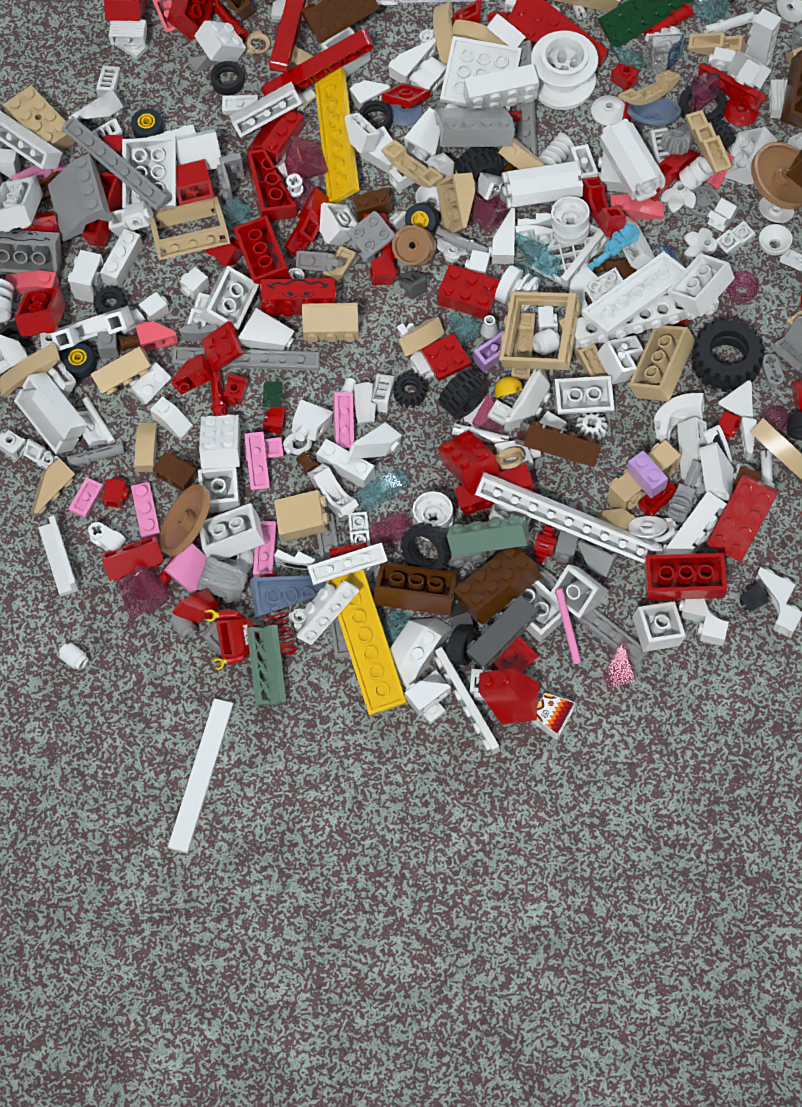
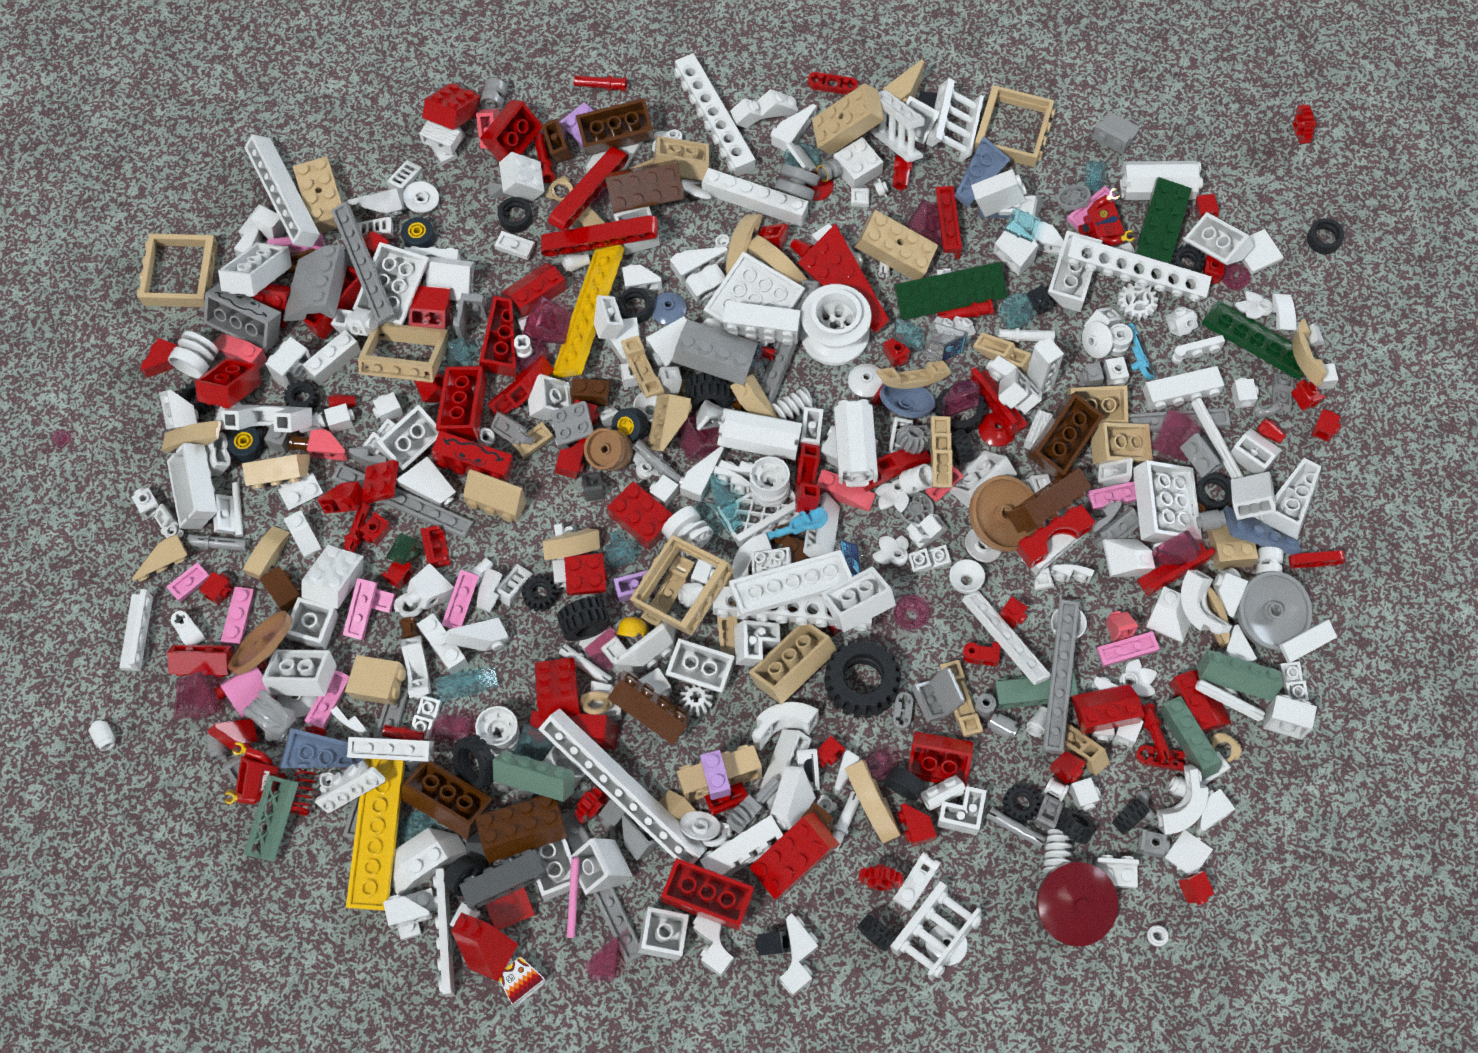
camera: 20 degrees right, 0 degrees up
white tile [168,698,234,854] -> none
white brick [230,82,302,138] -> none
red plate [381,83,430,108] -> none
white cone [480,315,499,339] -> none
white slope [486,14,525,47] -> none
white piece [718,381,753,419] -> none
none -> red cone [328,394,356,408]
none -> white dish [403,181,439,213]
none -> red hinge [420,526,451,569]
none -> clear light blue piece [514,724,553,761]

